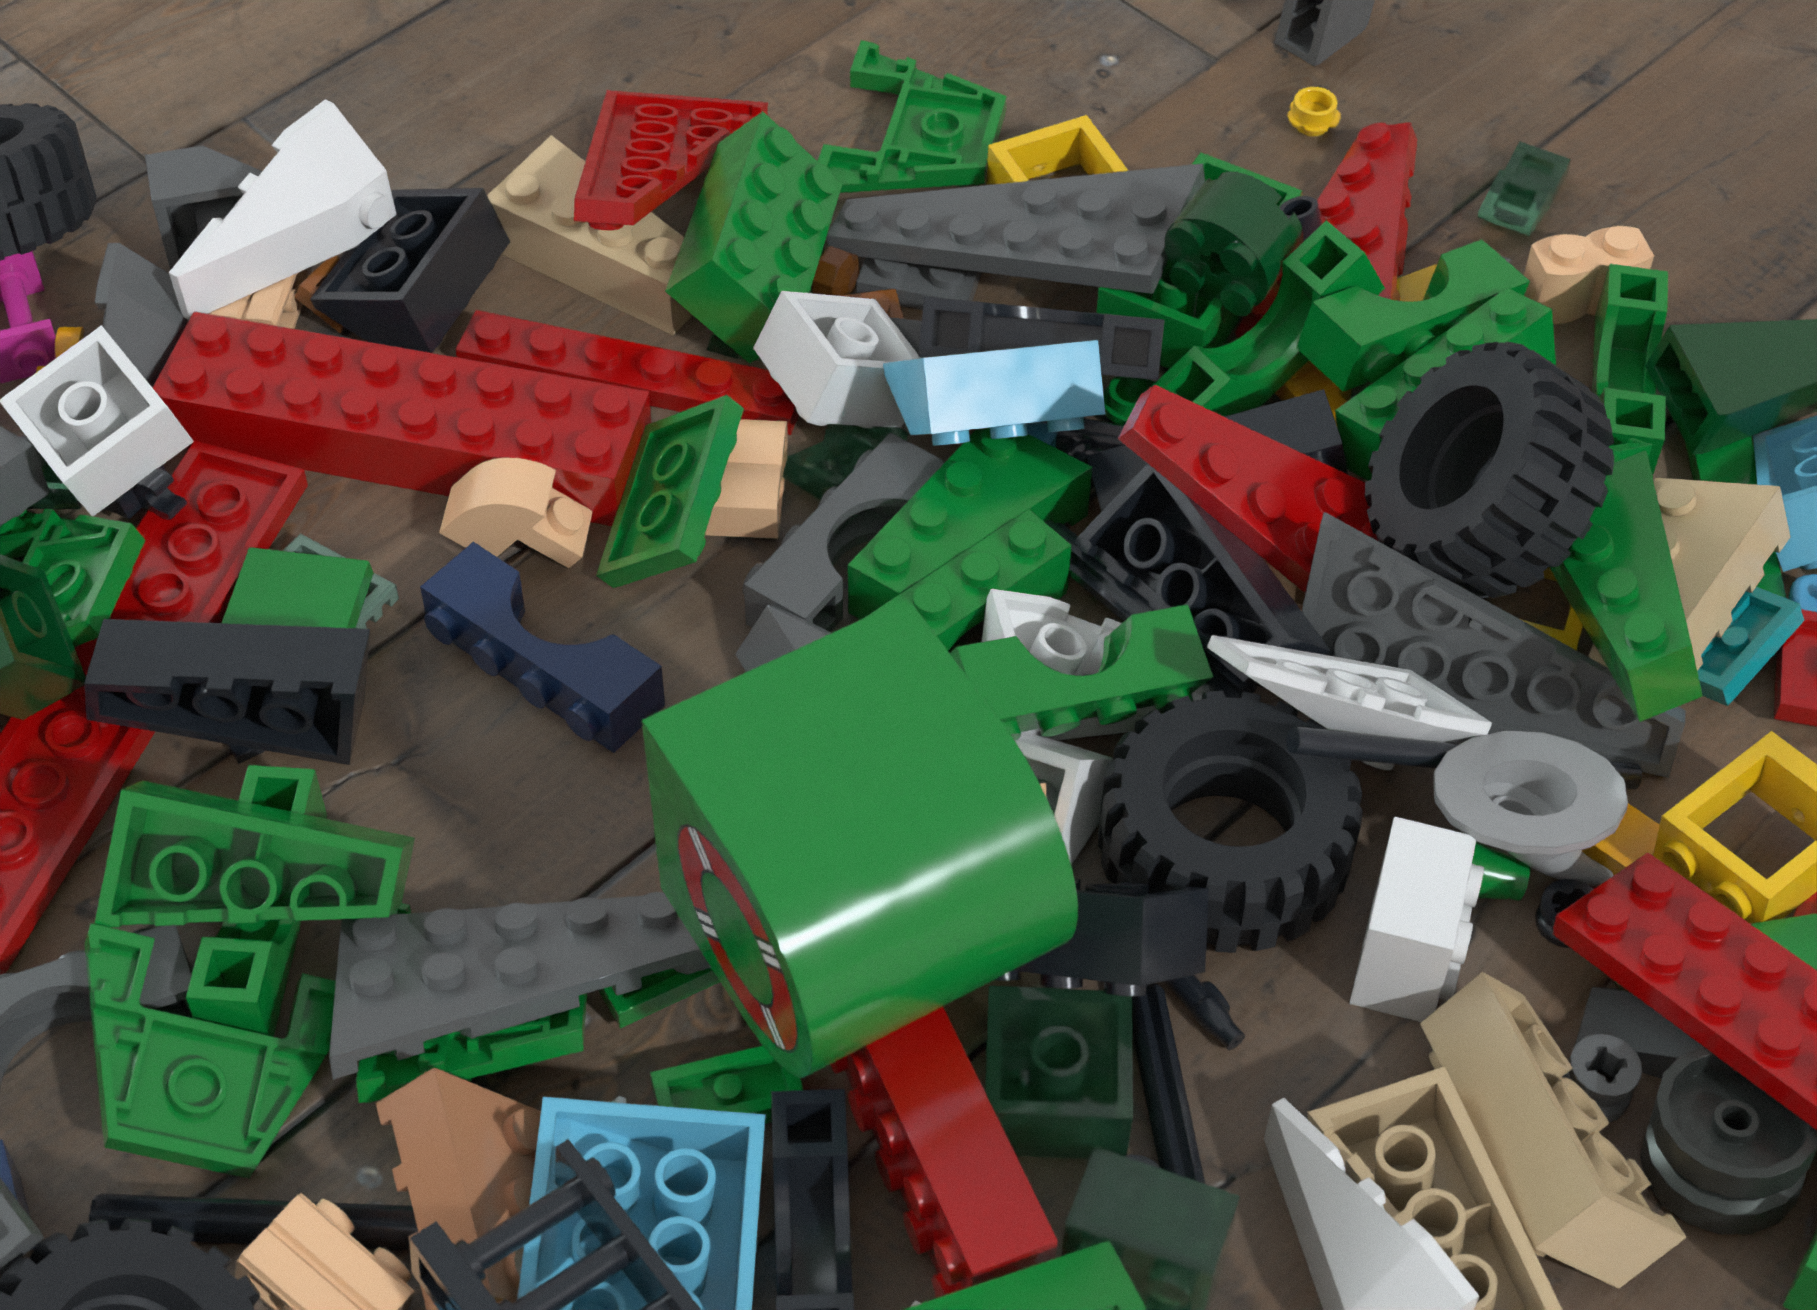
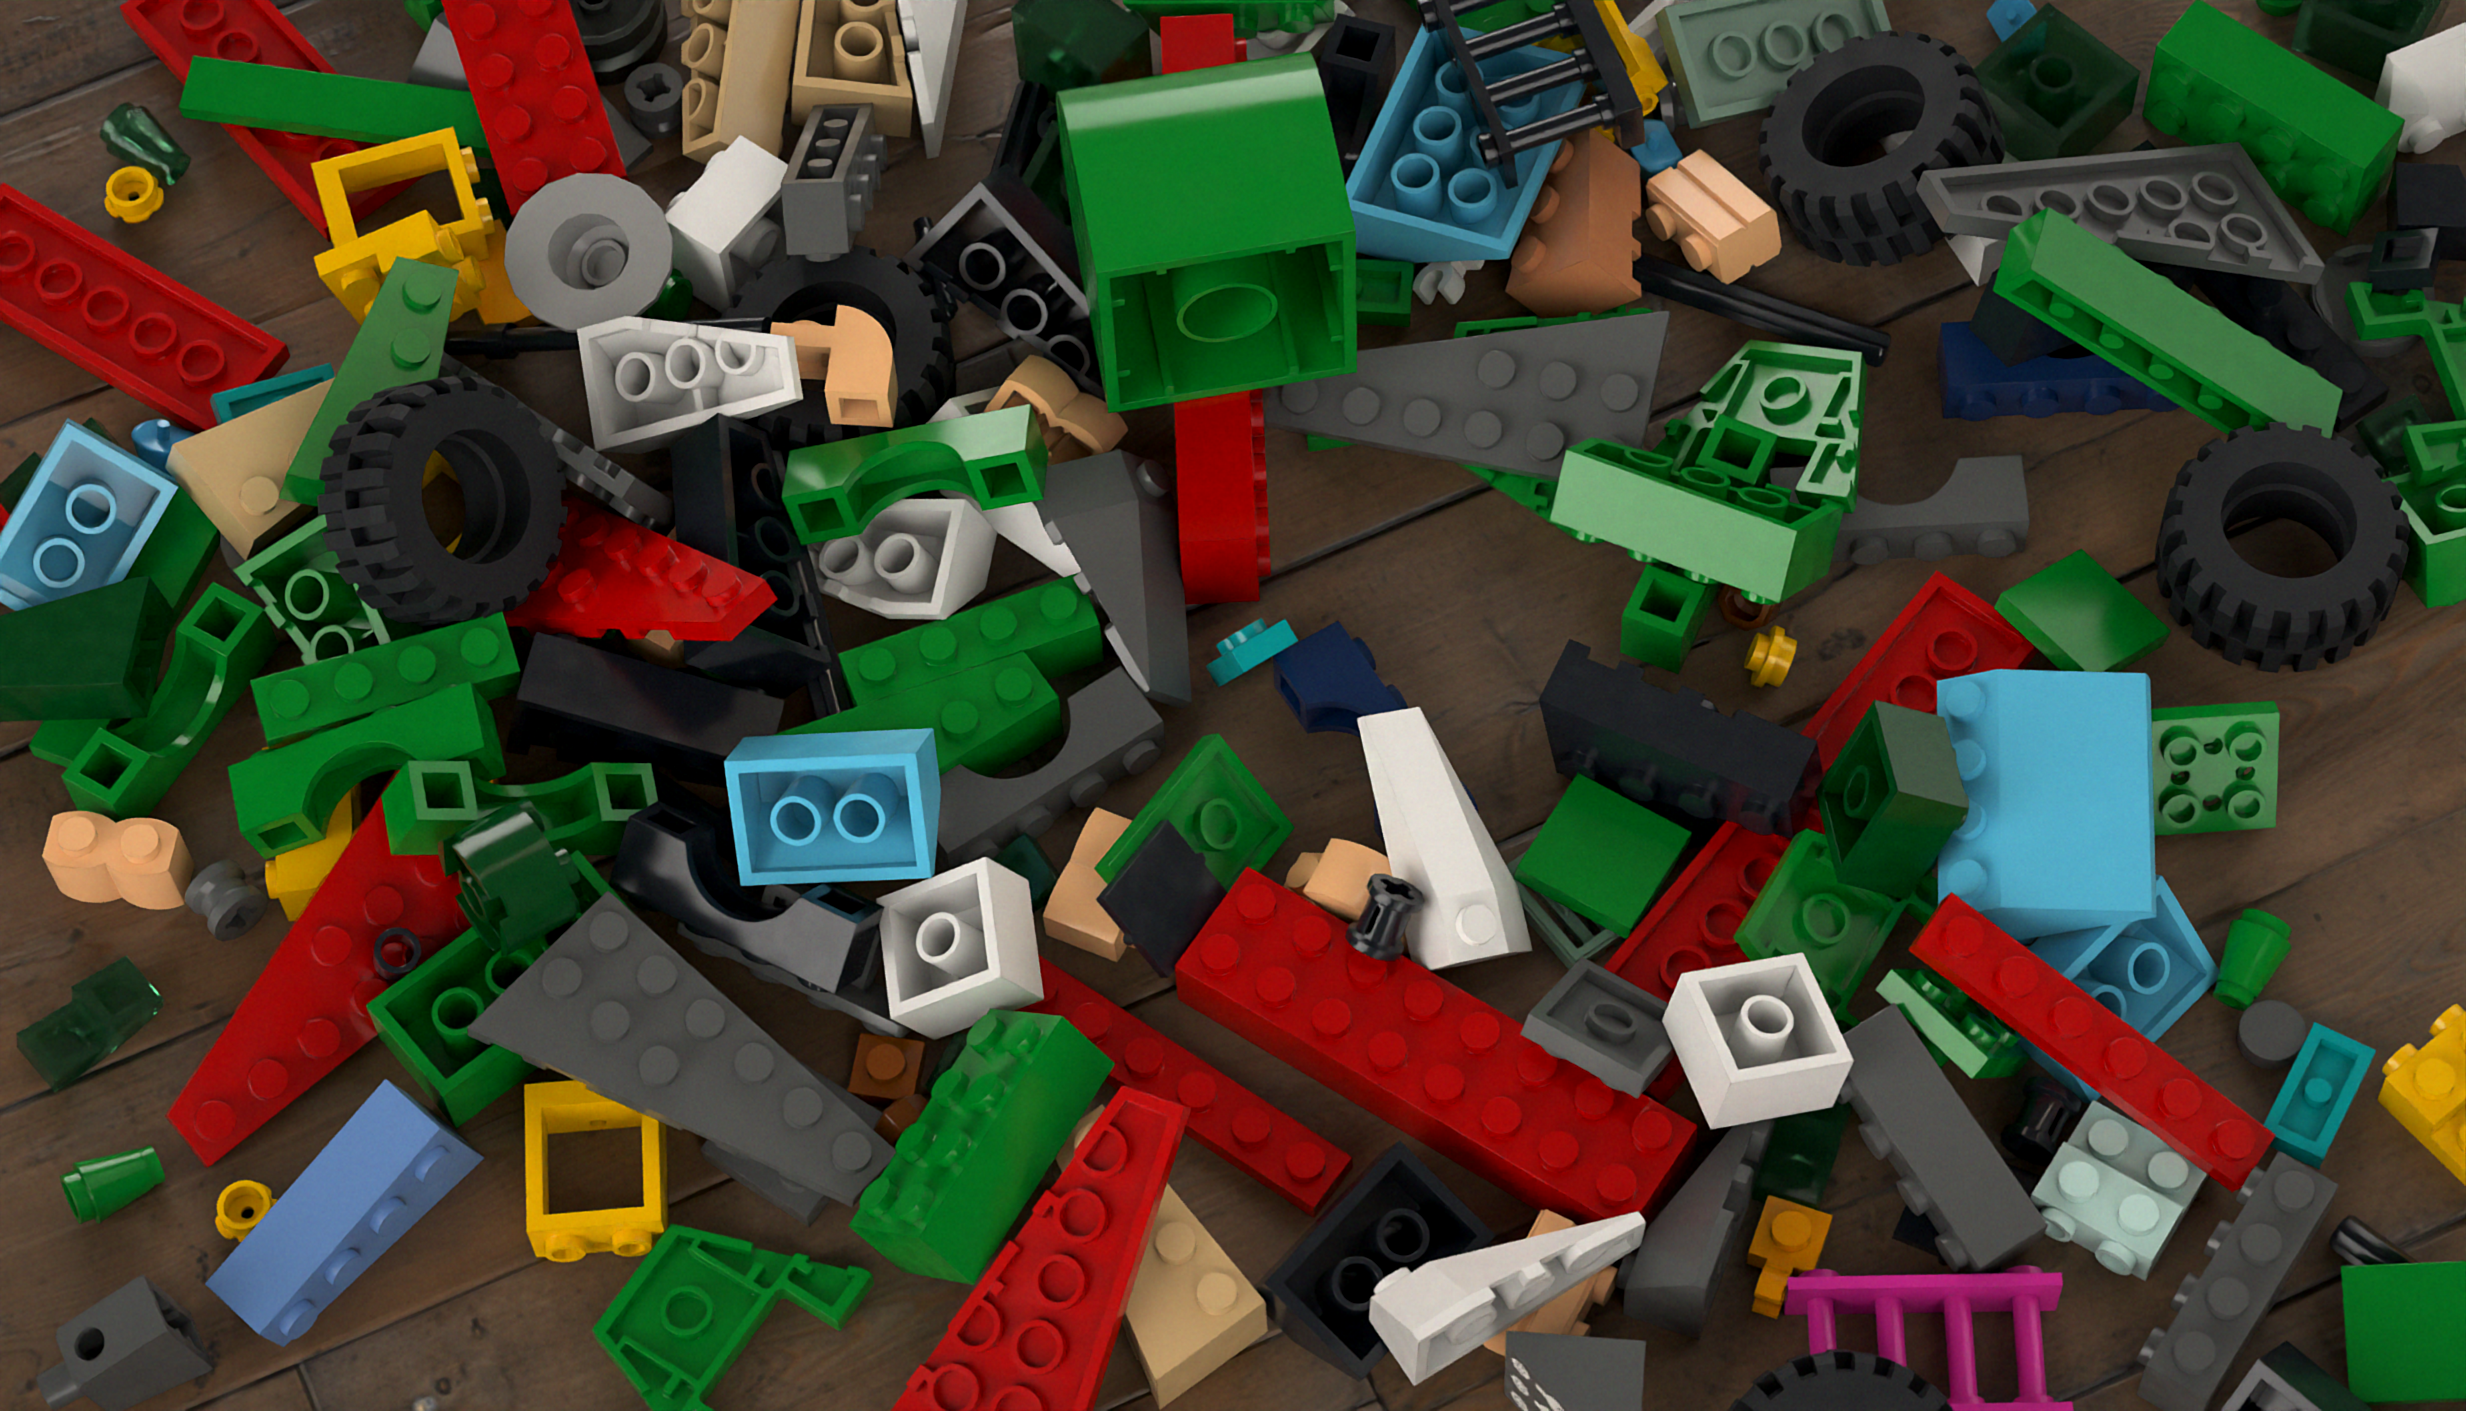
camera: 155 degrees left, 10 degrees up
none -> green cone [60,1145,166,1224]
none -> medium blue wedge [205,1079,484,1347]
none -> yellow plate [314,209,486,326]
none -> light nougat brick [770,305,898,428]
none -> dark grey brick [781,103,888,262]
none -> black piece [1096,820,1228,978]
none -> teal plate [1206,618,1298,687]
none -> black bush [1345,874,1425,961]
none -> white wedge [1357,707,1533,972]
none -> dark grey plate [1521,957,1676,1099]

